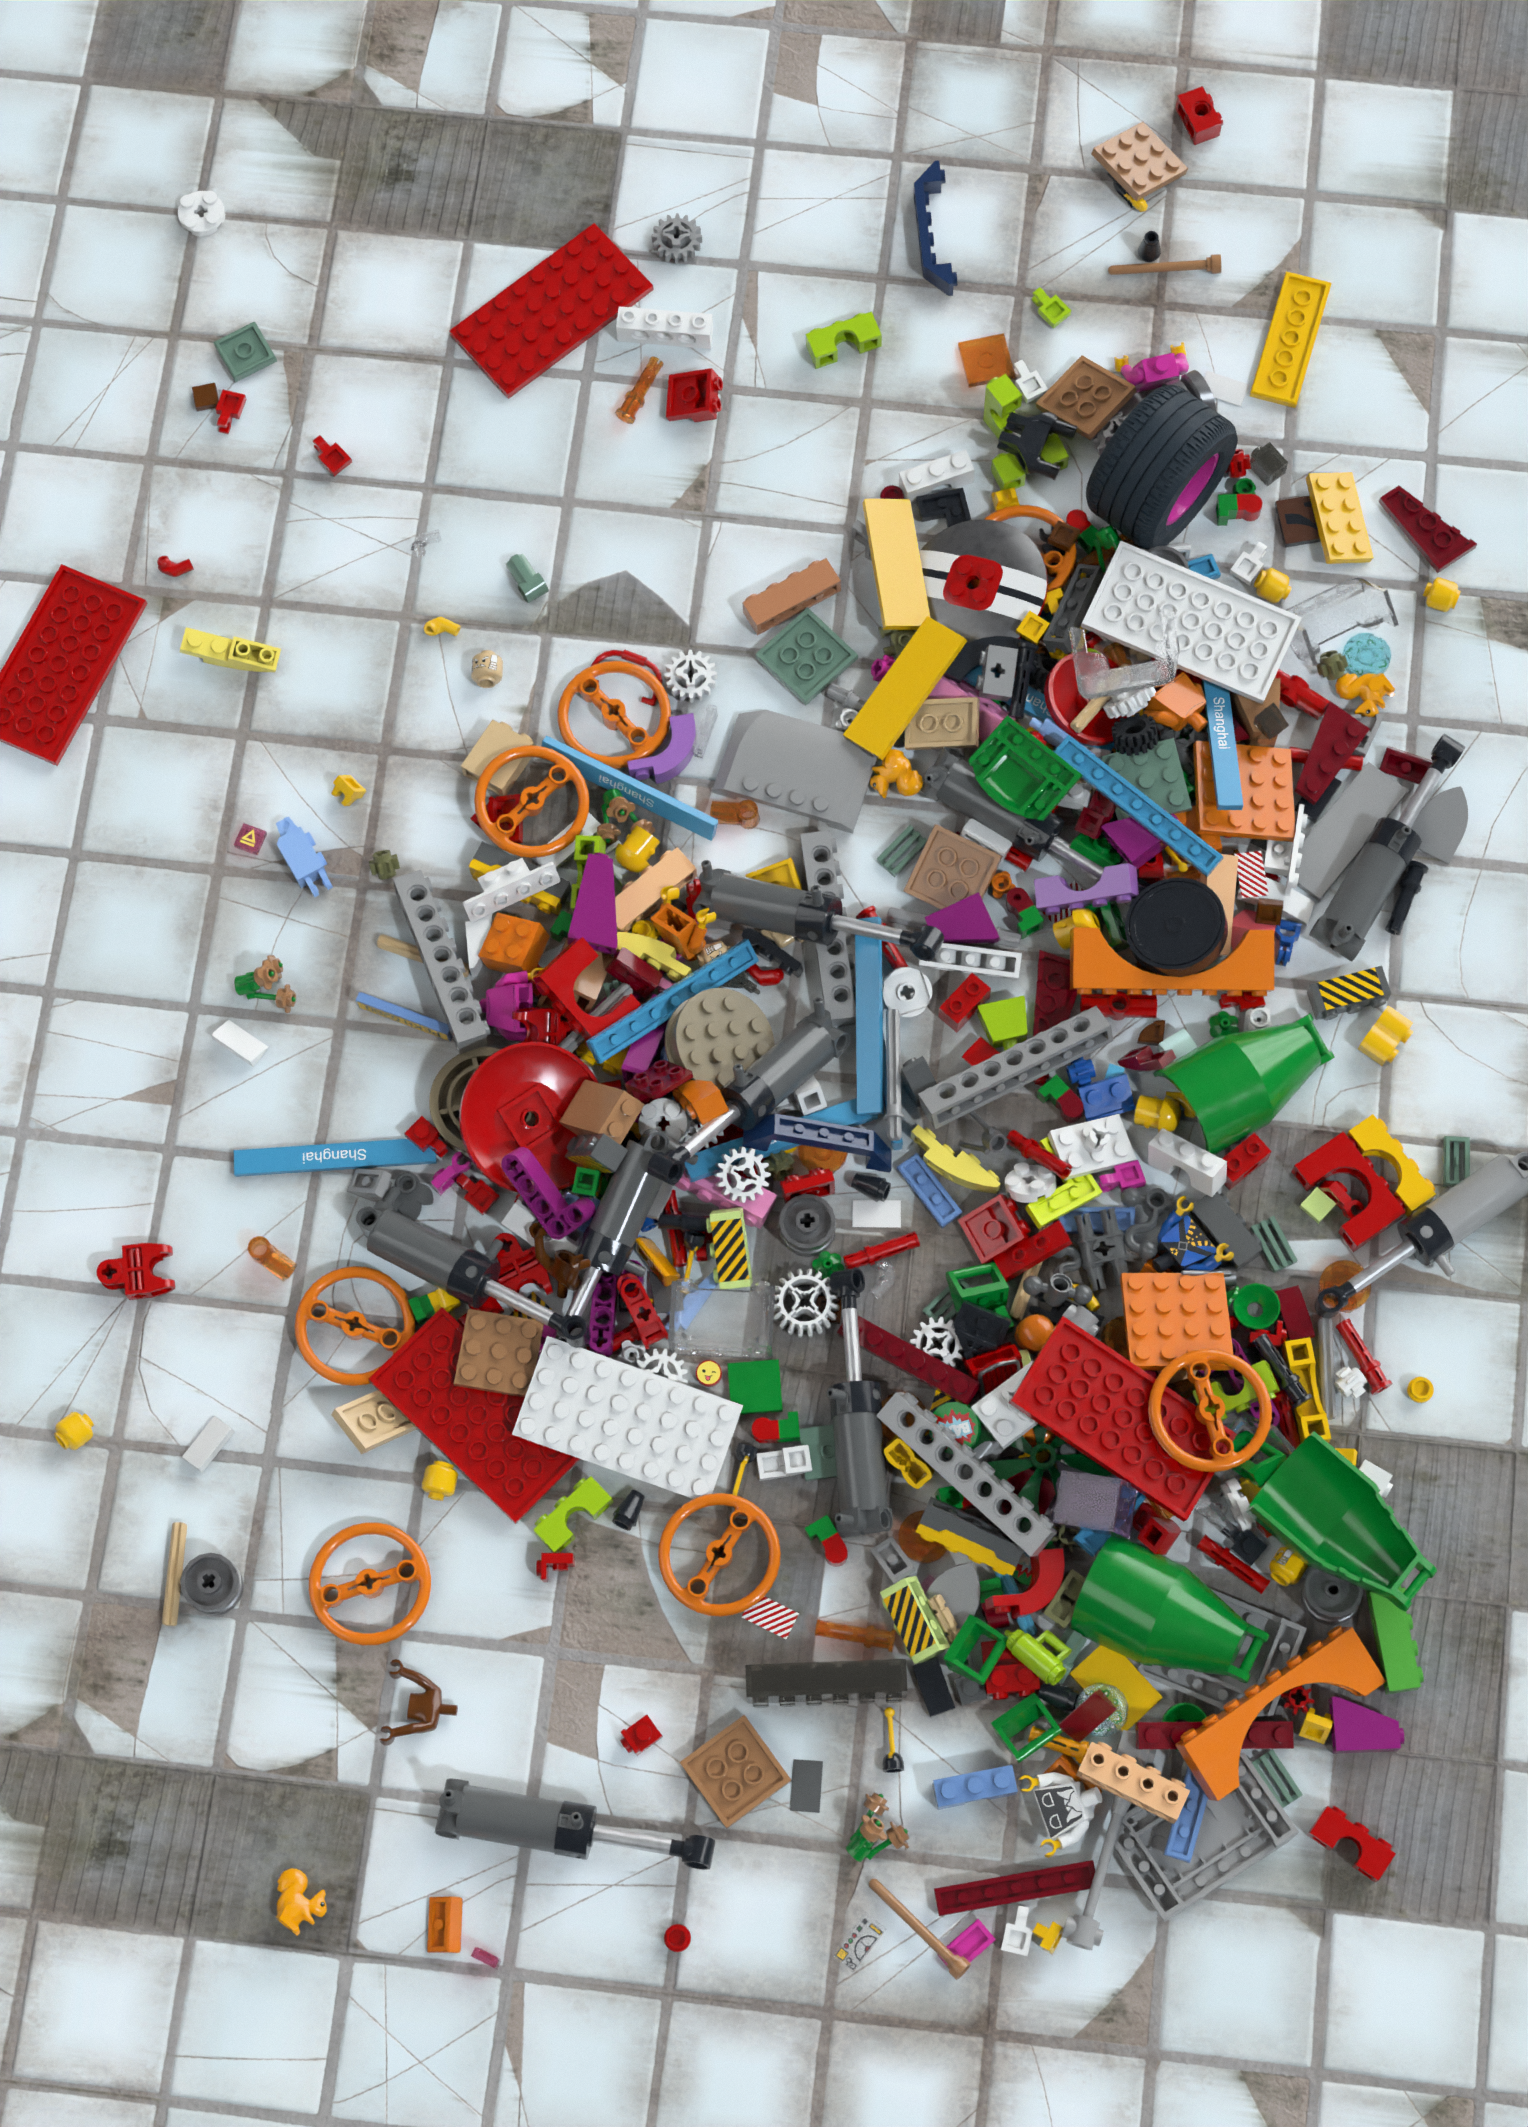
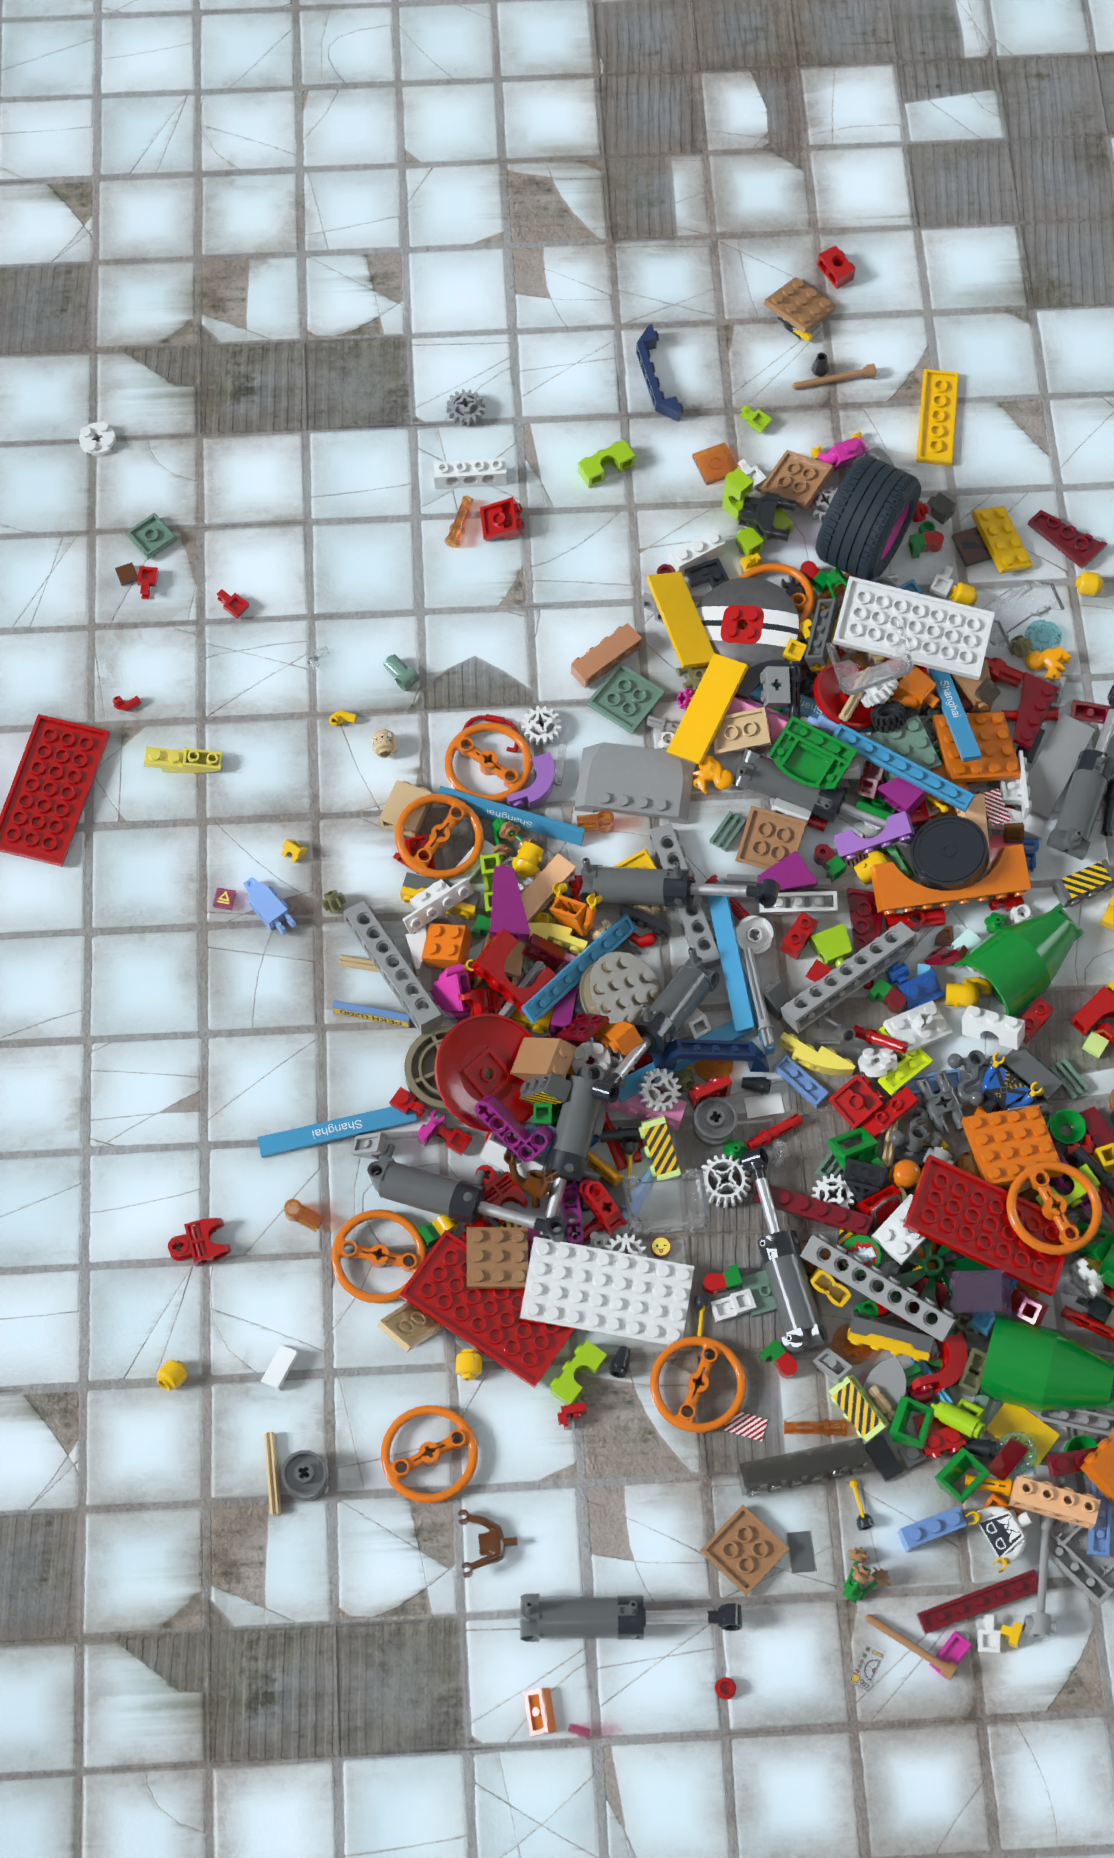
camera: 15 degrees left, 5 degrees down
white slope [211,1020,268,1067] -> none
medium nougat plant [234,955,296,1013] -> none
light orange animal [276,1868,327,1936] -> none
dark grey plate [384,1172,434,1221] -> none
red plate [449,223,654,399] -> none
red bracket [620,1715,663,1756] -> none
green tile [727,1359,783,1415] -> none
orange plate [989,871,1016,899] -> none
reddish brown tile [1047,520,1080,552] -> none
dark pink plate [1098,1160,1146,1193] -> none

